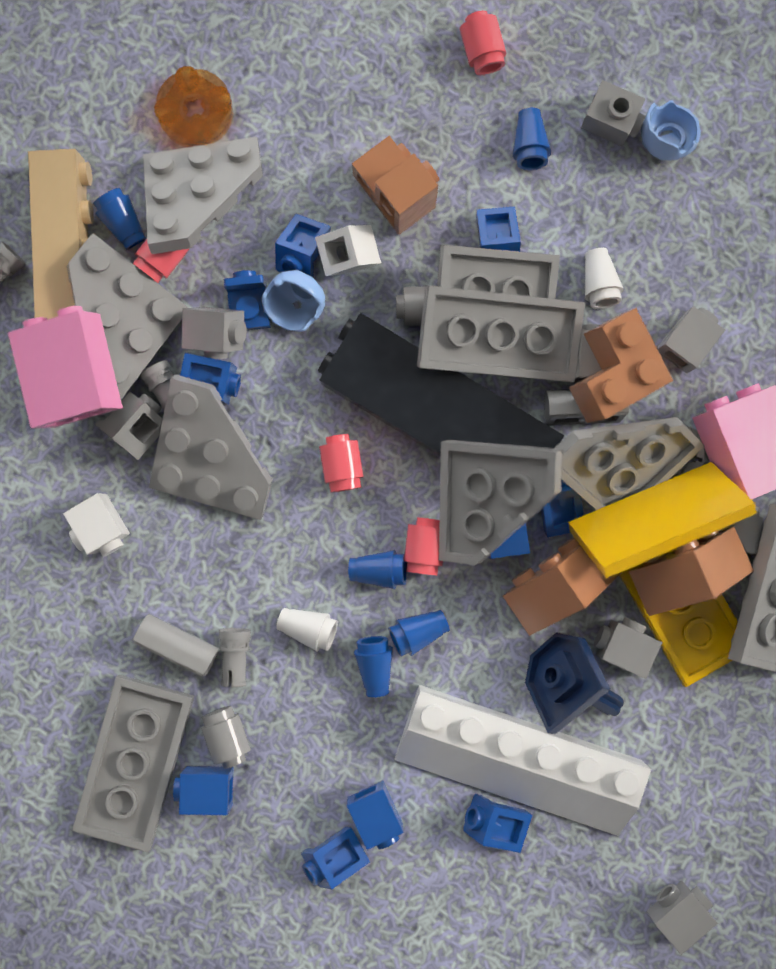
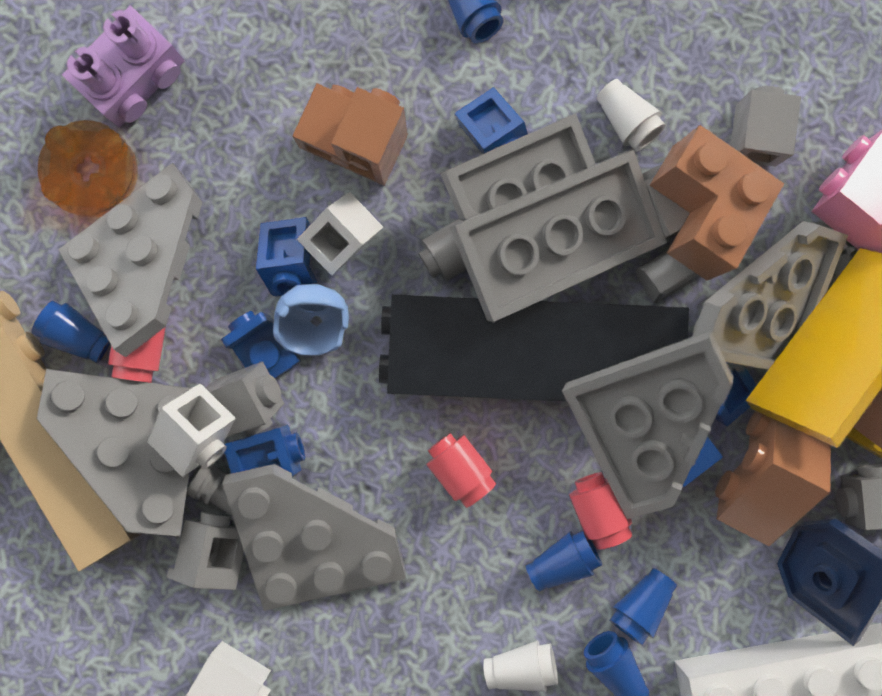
camera: 30 degrees left, 0 degrees up
bright pink brick [8,306,123,428] -> none
none -> lavender brick [62,5,185,128]
none -> white brick [147,384,236,477]

